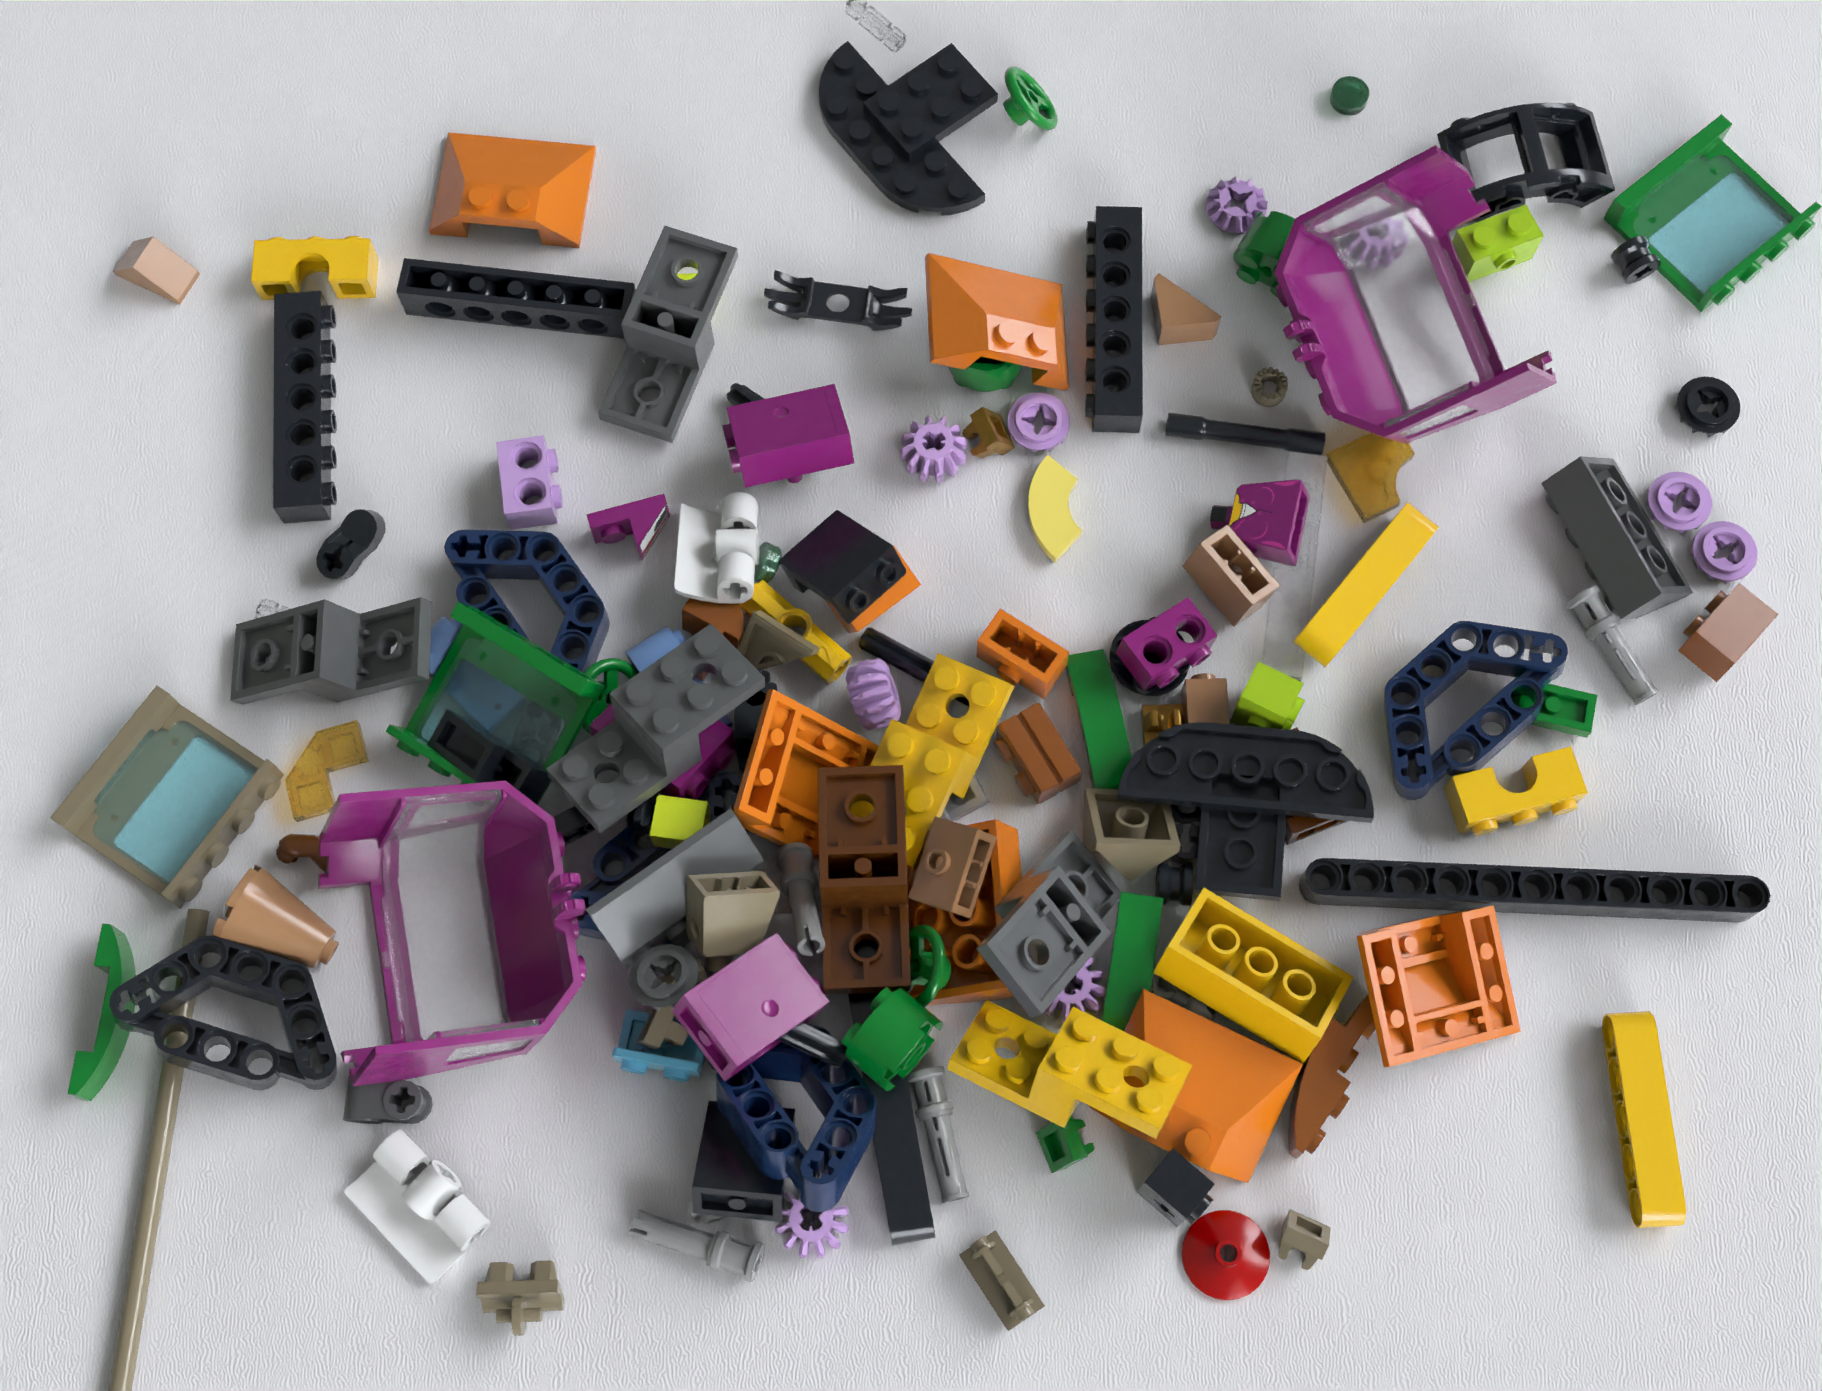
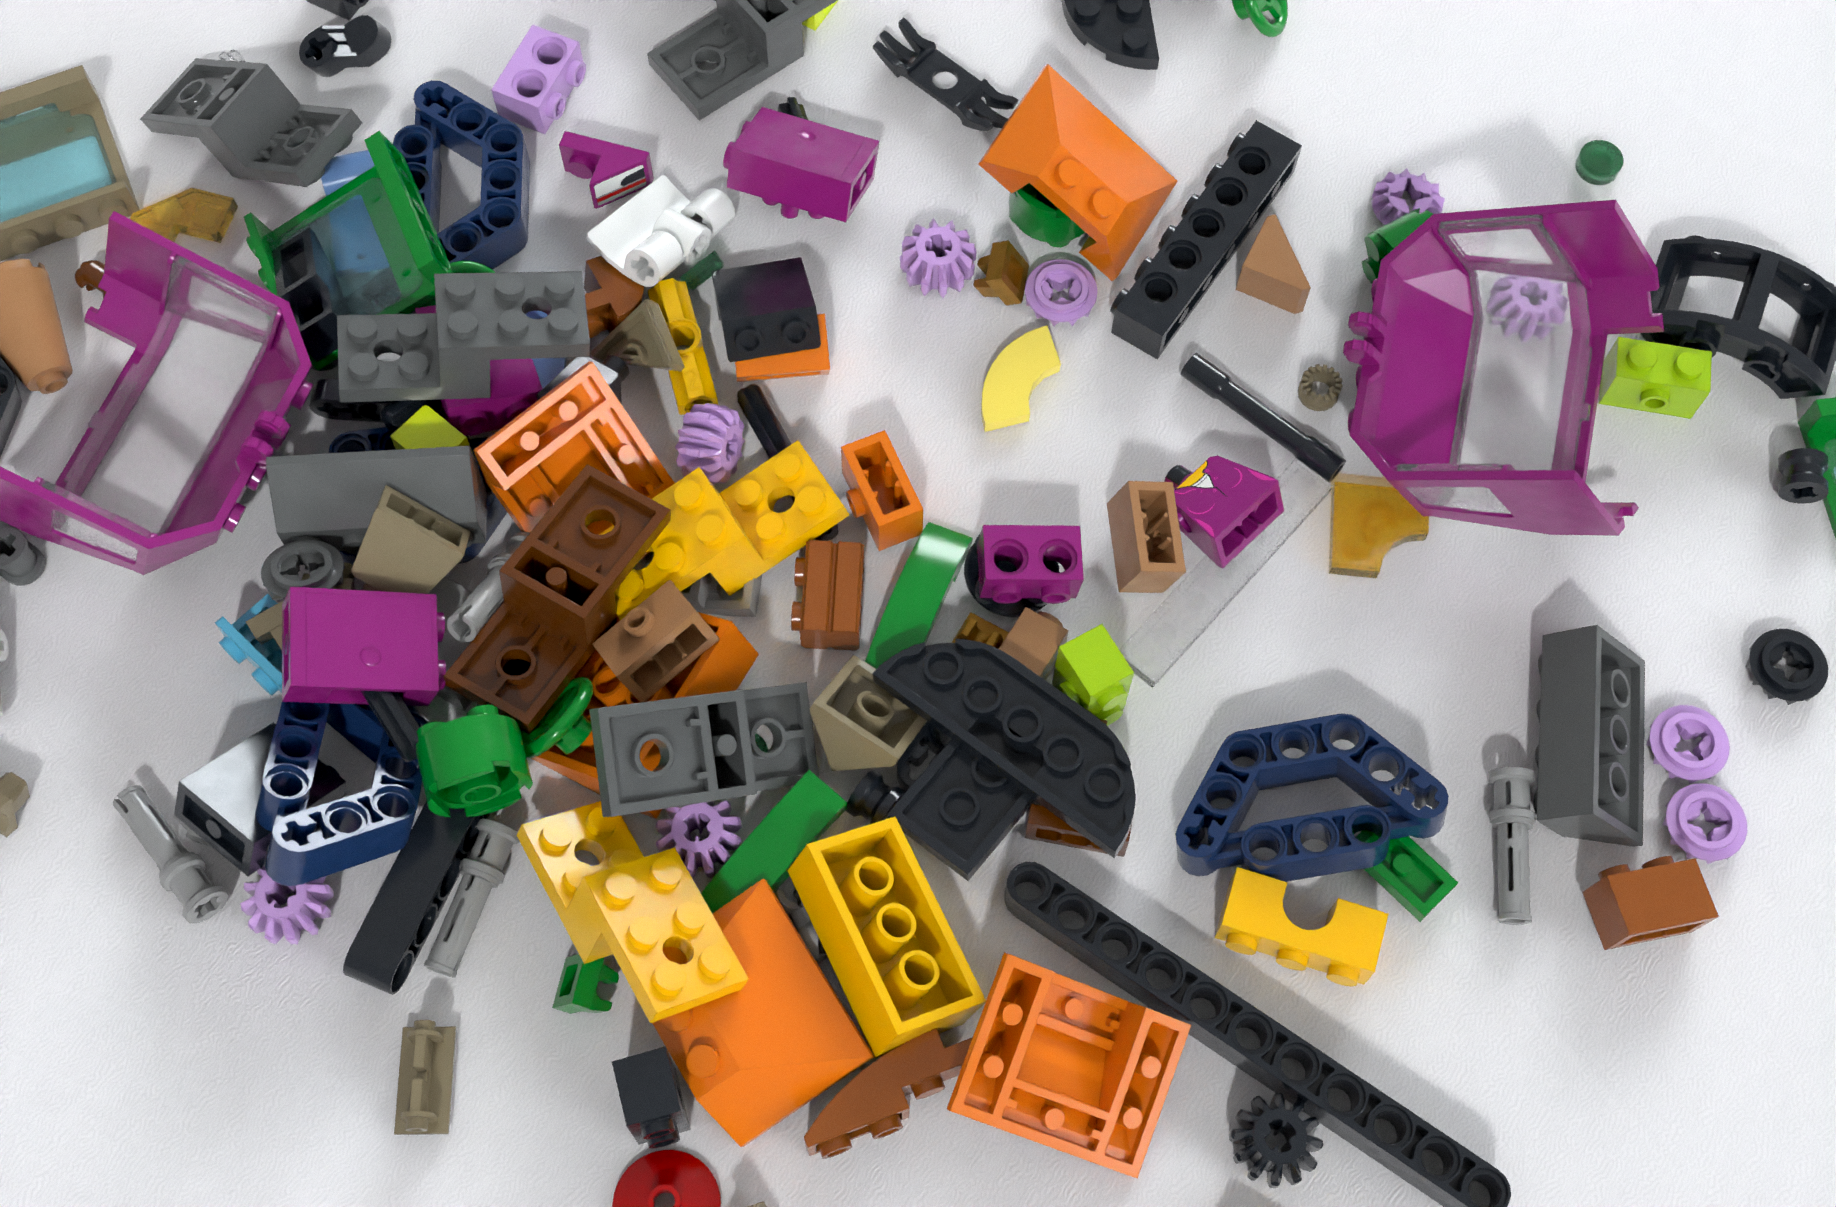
camera: 30 degrees right, 5 degrees down
yellow beam [1293,502,1439,667] -> none
none -> black gear [1229,1093,1323,1188]

